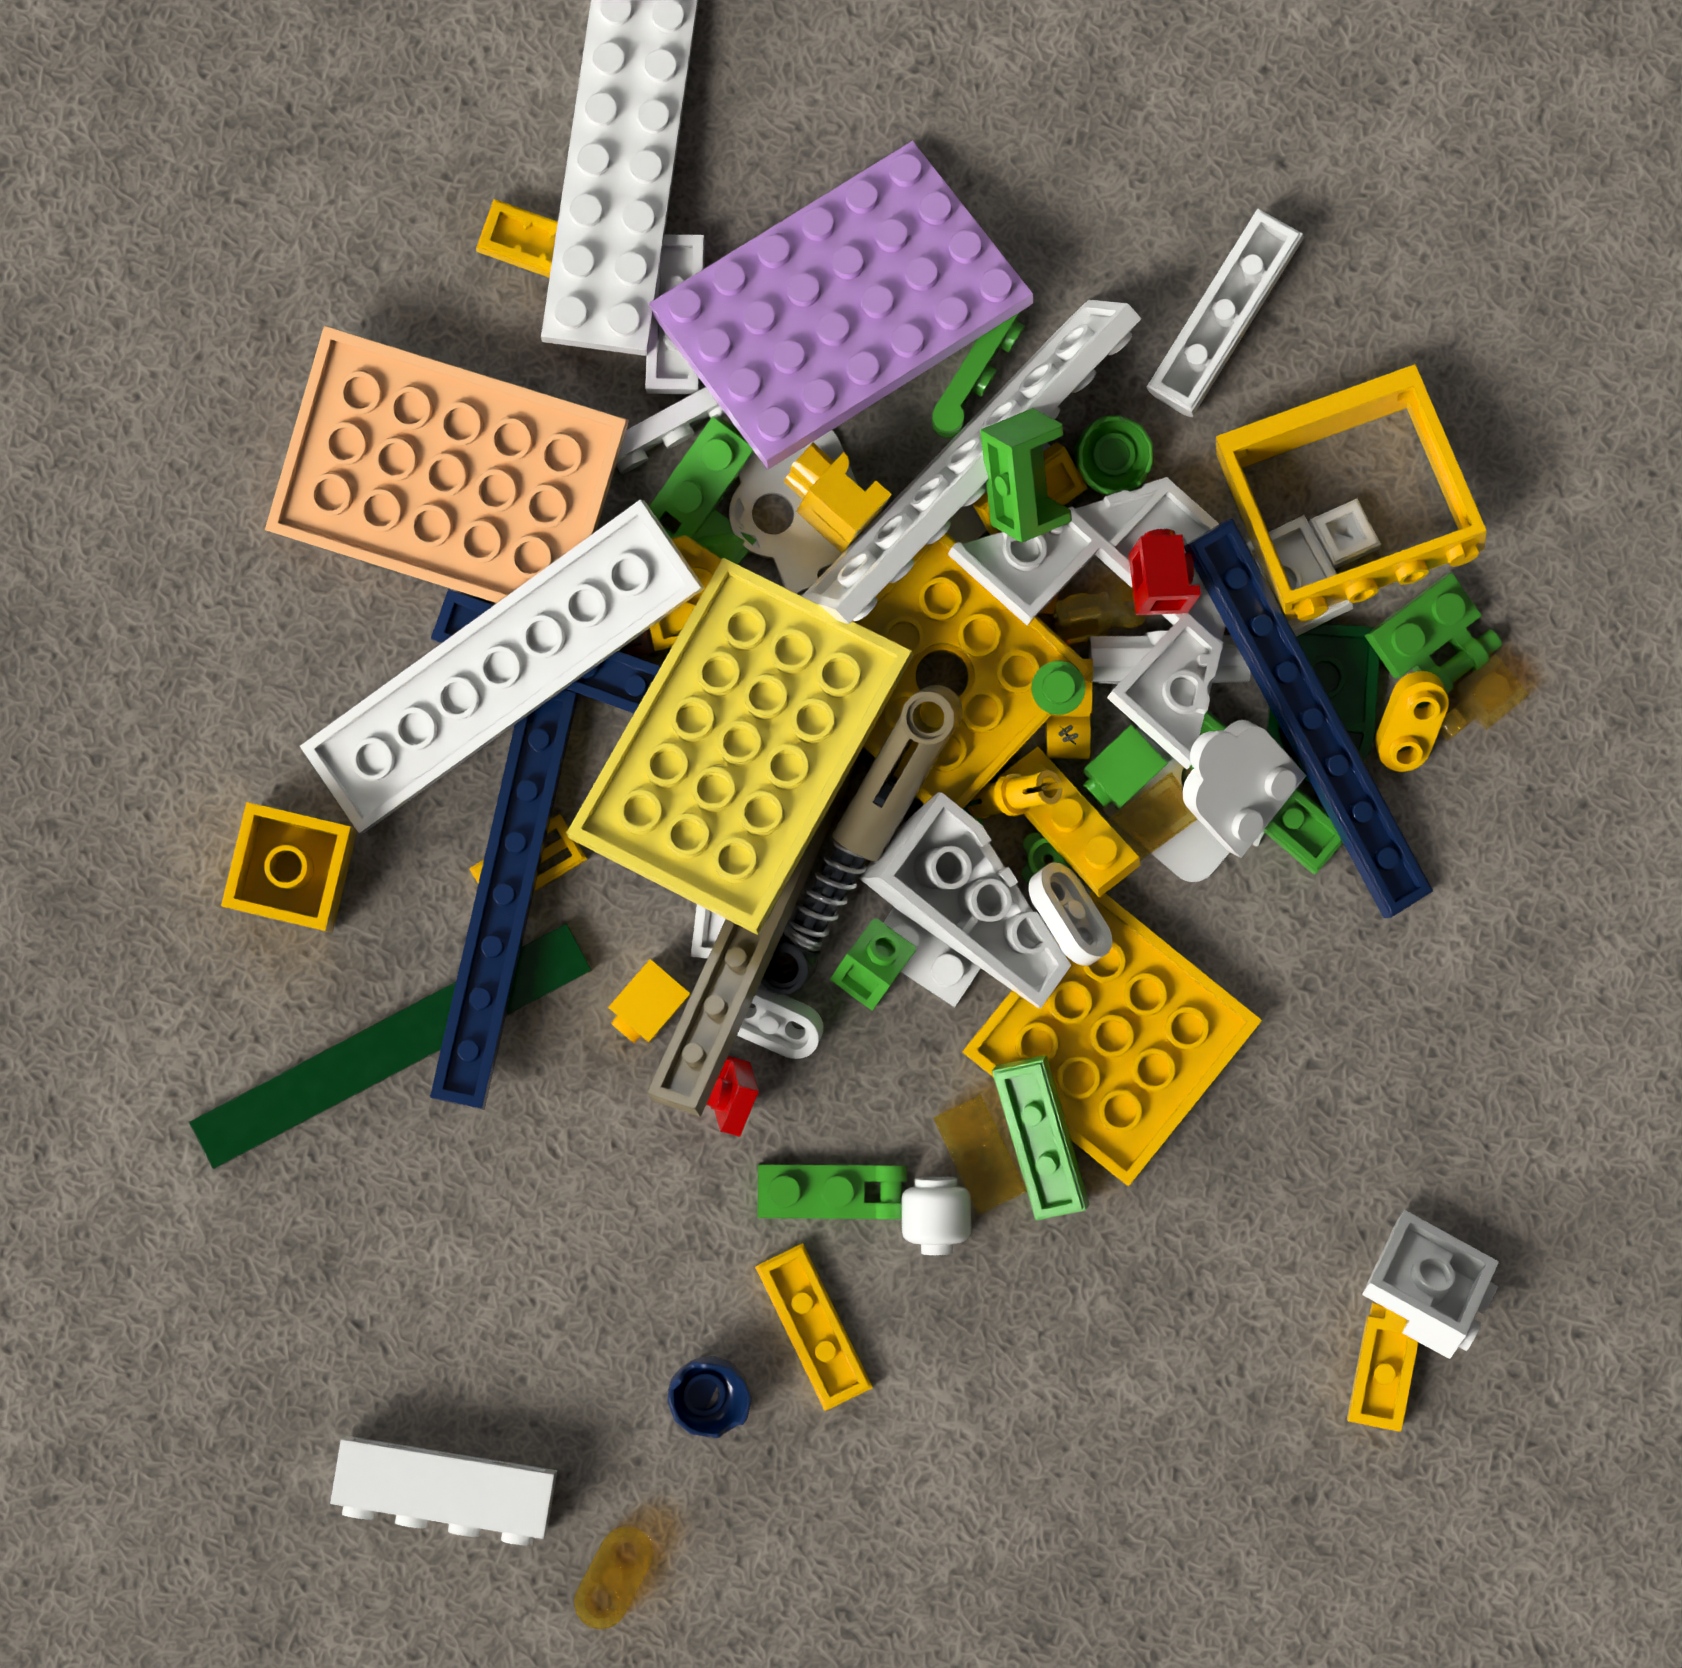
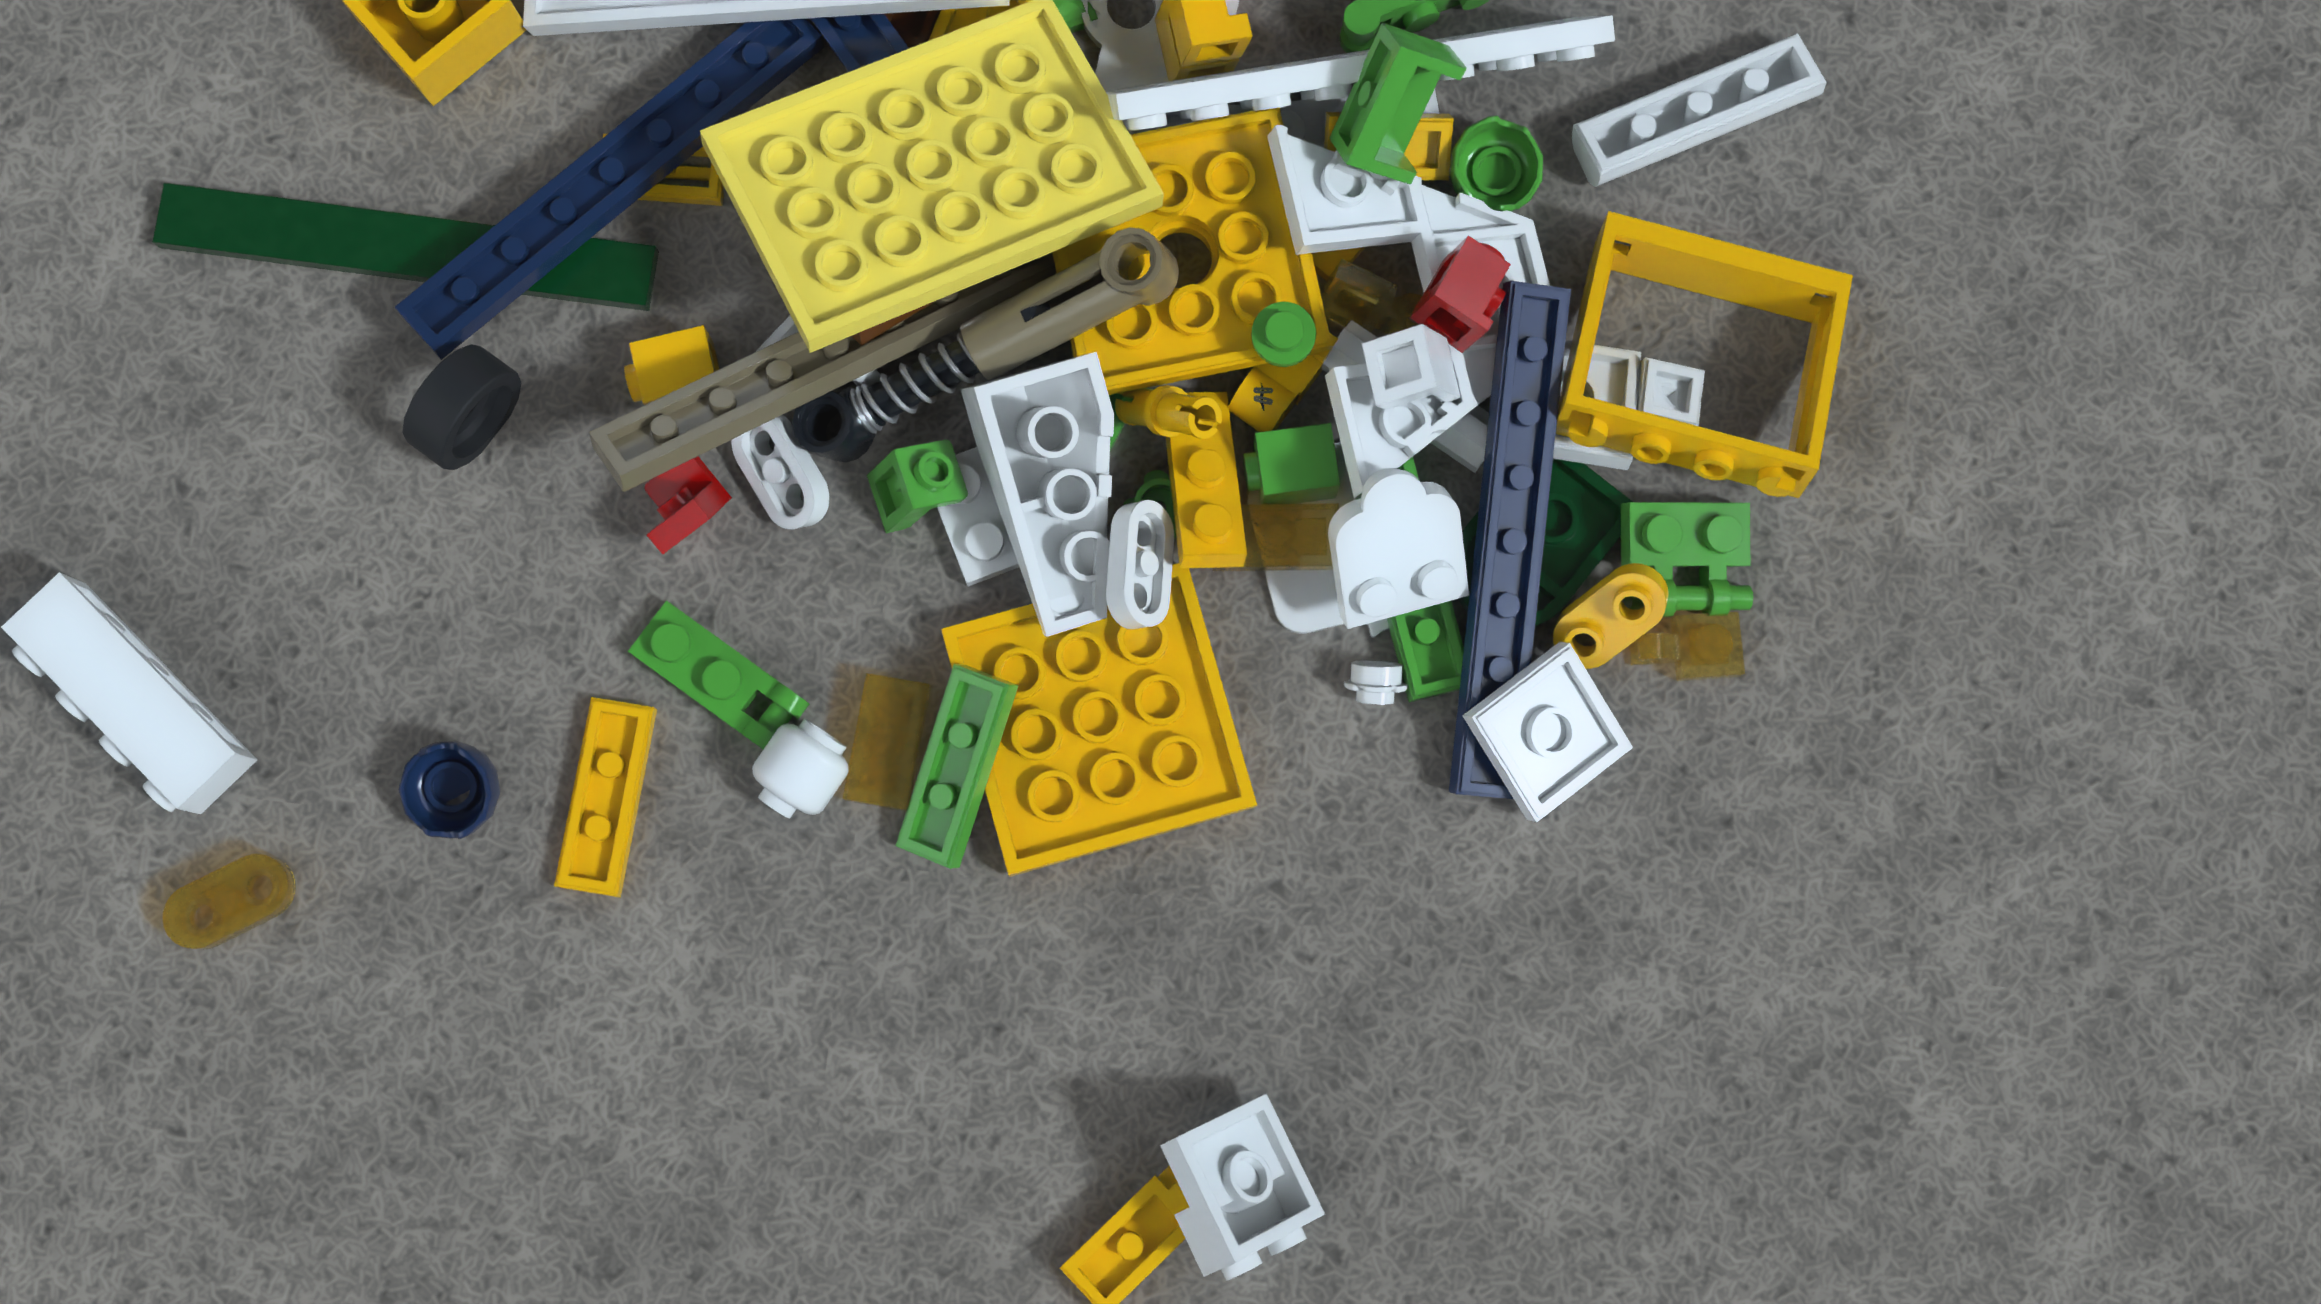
camera: 30 degrees right, 5 degrees down
none -> black tyre [402,344,521,470]
none -> white plate [1344,660,1408,705]
none -> white panel [1362,324,1460,410]
none -> white tile [1462,642,1633,822]

